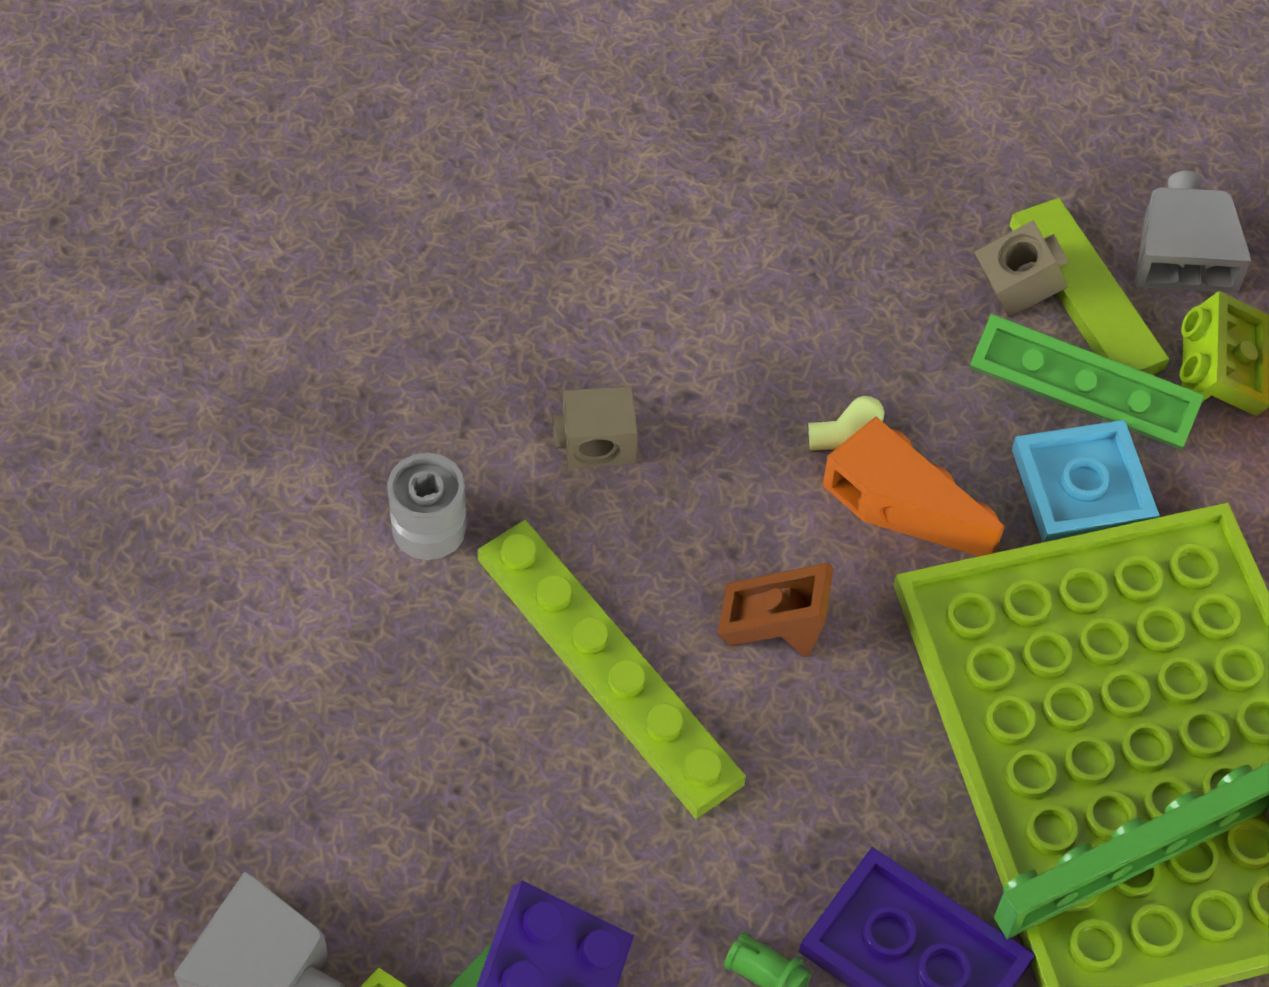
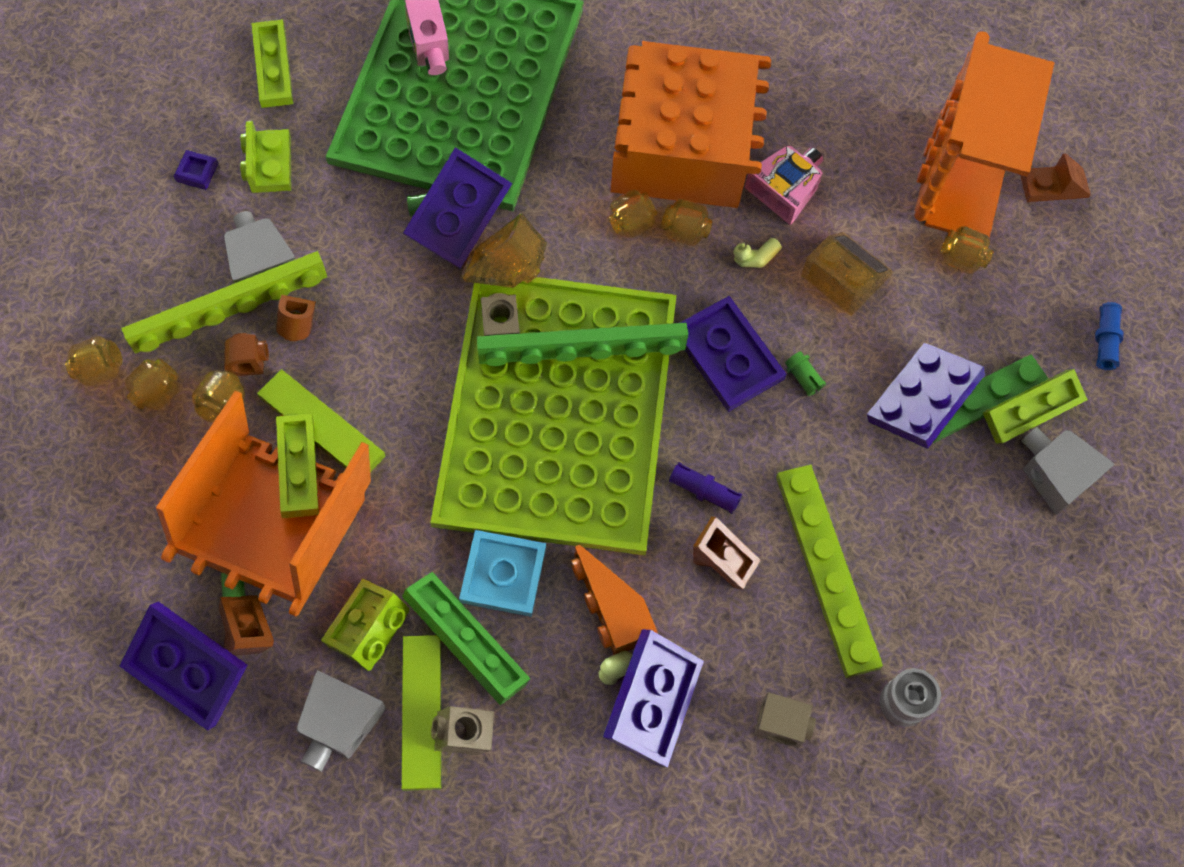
camera: 160 degrees left, 10 degrees up
none -> plate [603,629,704,768]
none -> dark purple pin [669,462,742,514]

